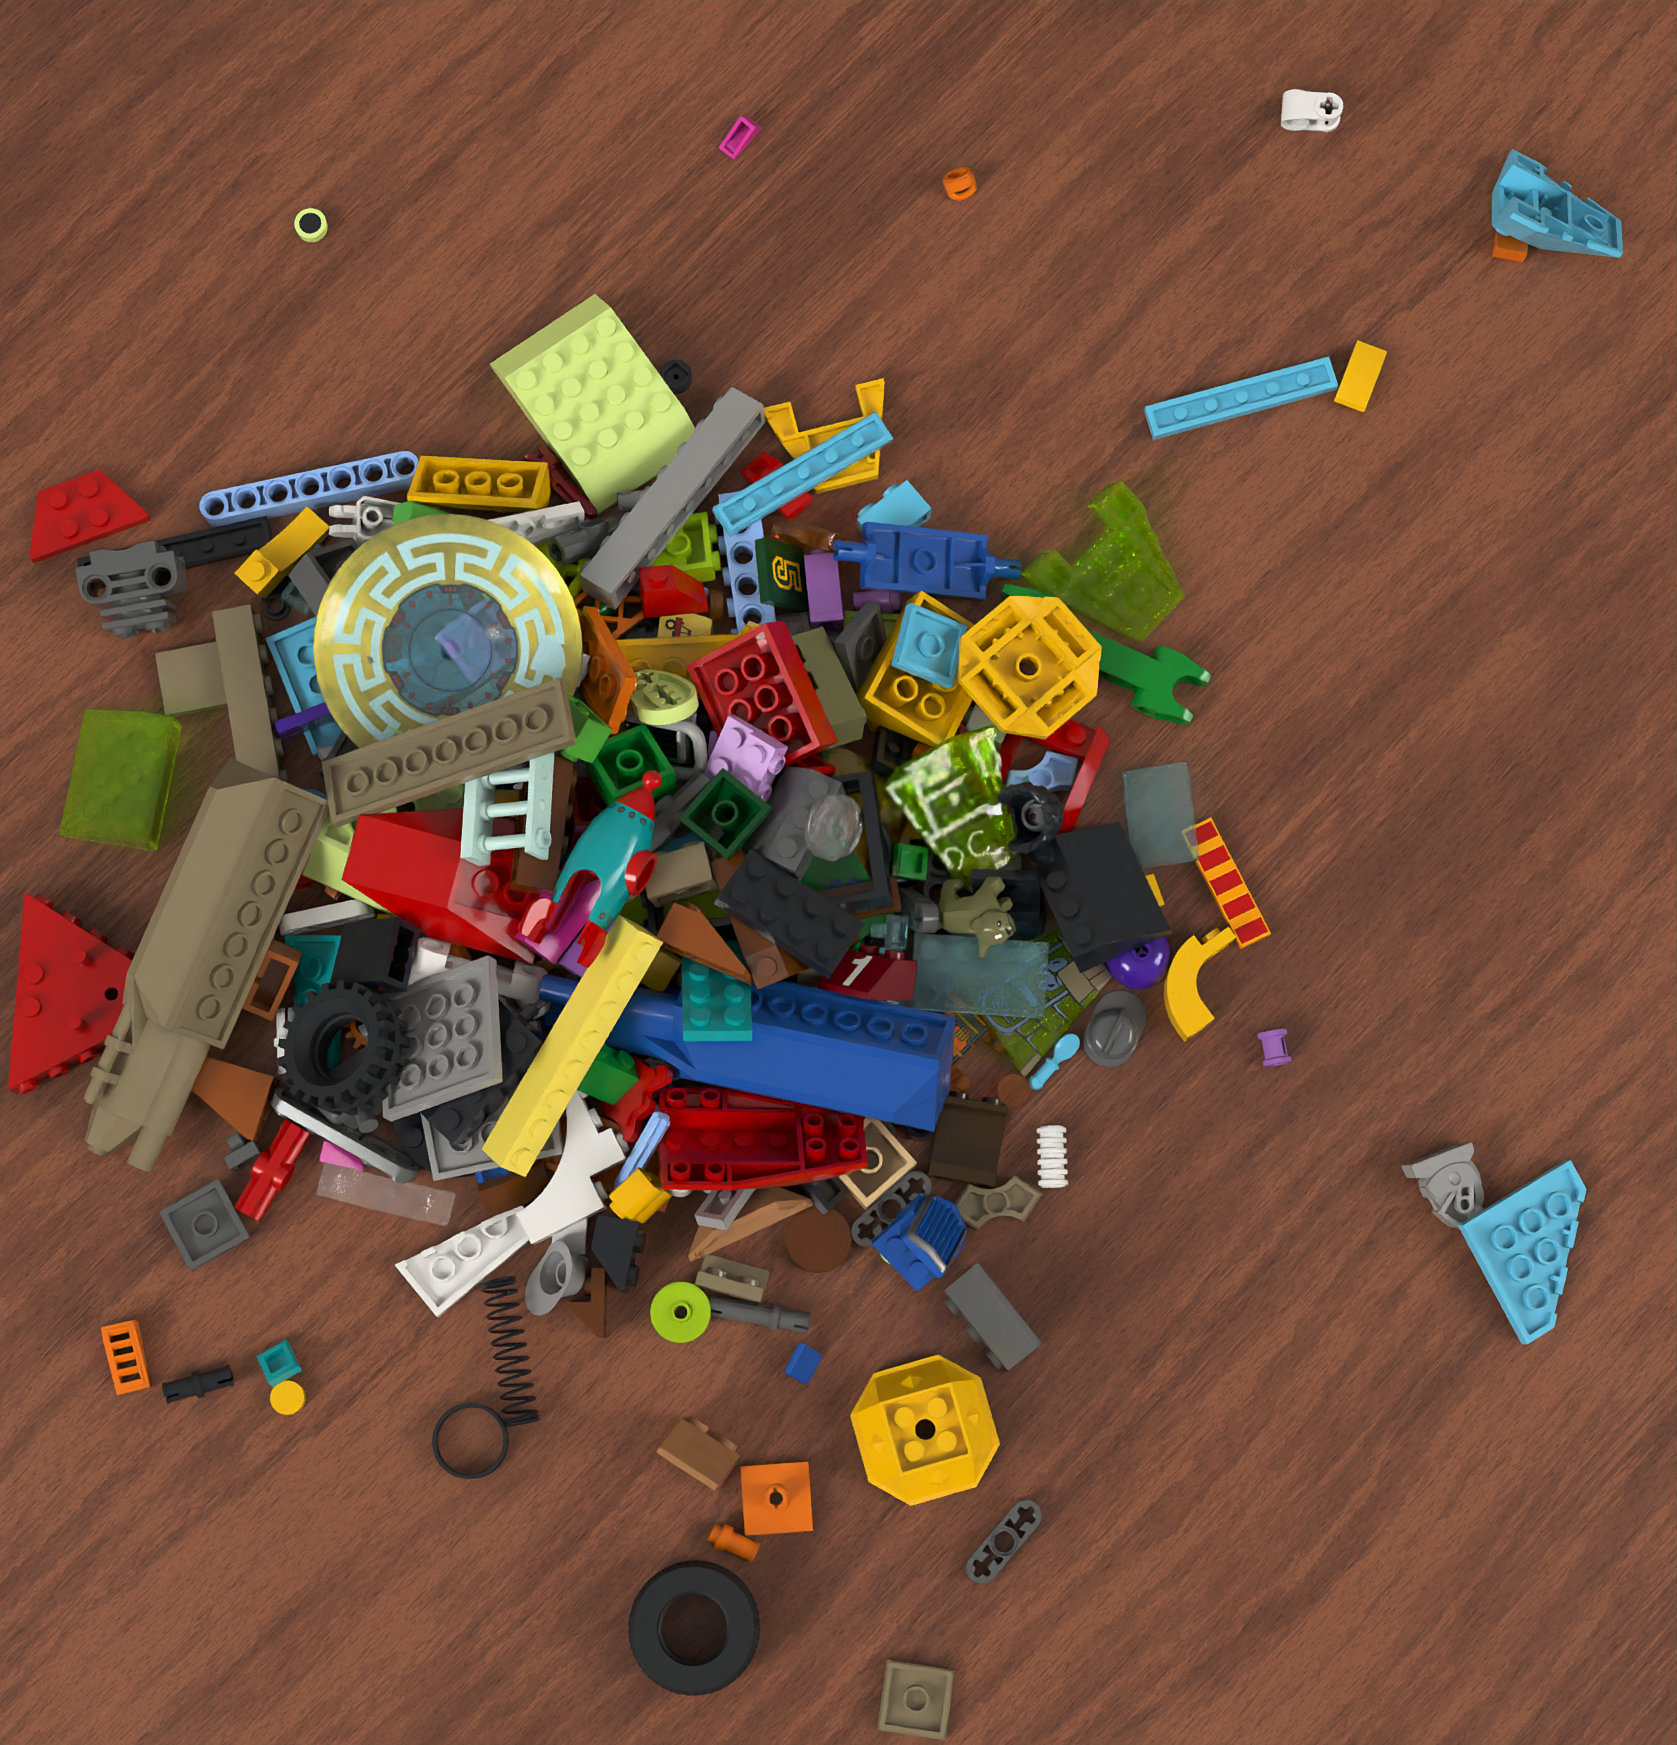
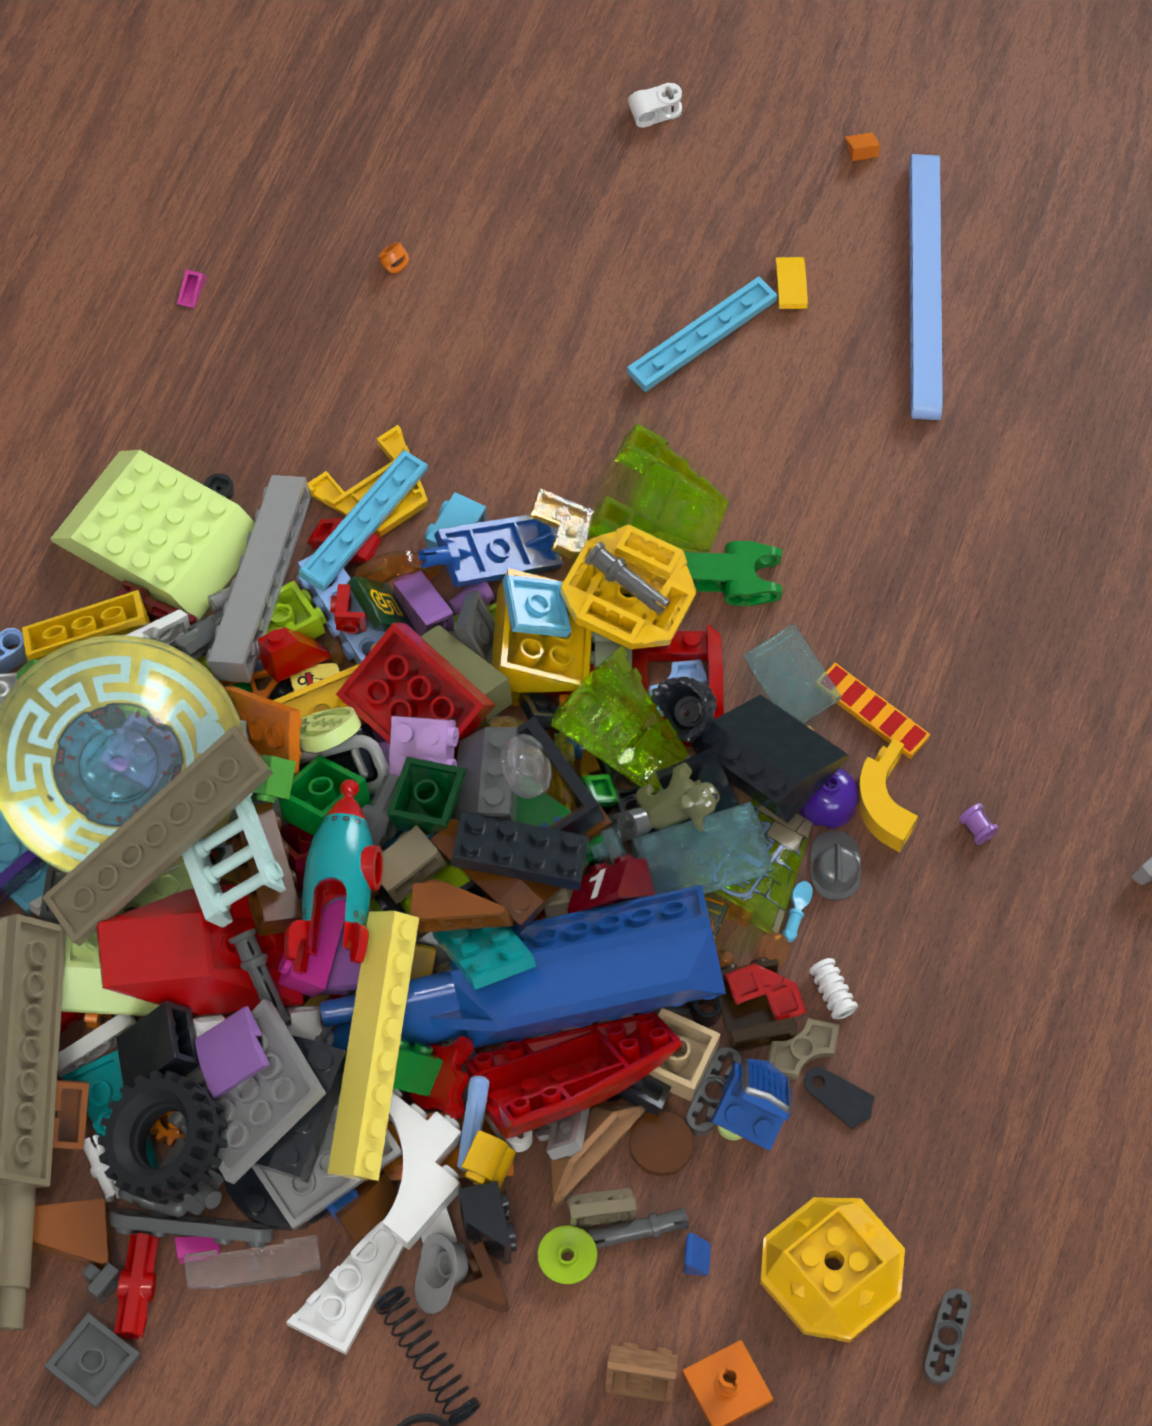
camera: 25 degrees left, 15 degrees down
dark grey slope [943,1263,1042,1372] -> none
medium azure wedge [1492,149,1623,258] -> none
none -> medium lavender slope [195,1006,270,1098]
none -> dark grey pin [228,928,290,1022]
none -> red bracket [330,584,367,634]
none -> clear yellow plate [529,488,594,560]
none -> dark grey pin [585,542,671,616]
none -> red tile [724,963,807,1021]
none -> black piece [804,1067,875,1129]
none -> light blue beam [909,154,943,420]

